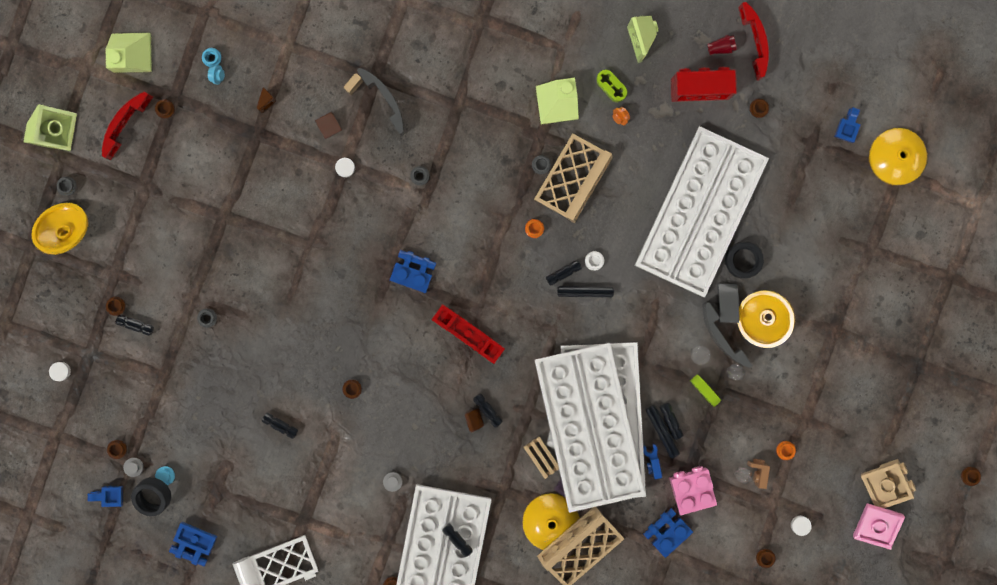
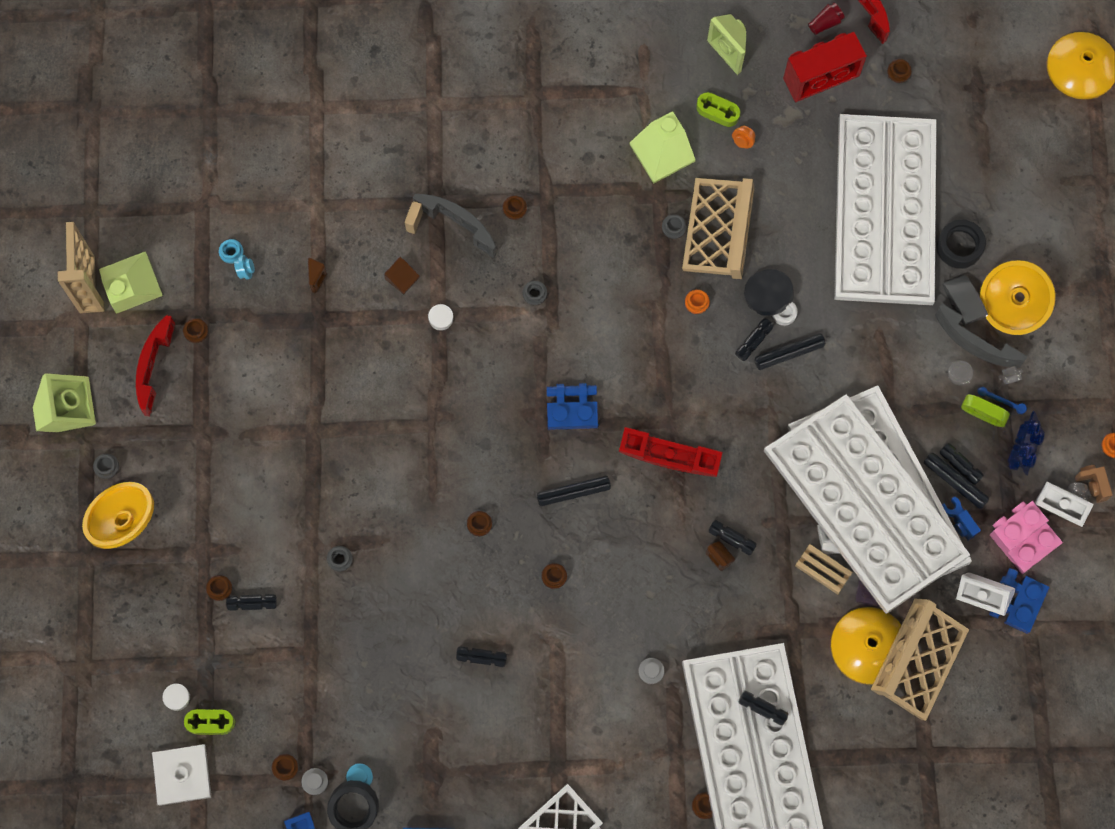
camera: 20 degrees left, 15 degrees down
blue plate [834,107,861,143] -> none
none -> tan fence [58,222,105,313]
none -> white plate [152,745,211,806]
none -> lime beam [184,709,235,735]
none -> reddish brown plate [467,511,492,537]
none -> reddish brown plate [503,196,527,220]
none -> black axle [537,476,611,506]
none -> black tile [744,269,794,316]
none -> white slope [956,573,1015,616]
none -> blue hinge [977,387,1027,414]
none -> clear blue hinge [1008,411,1045,476]
none -> white slope [1035,482,1094,527]

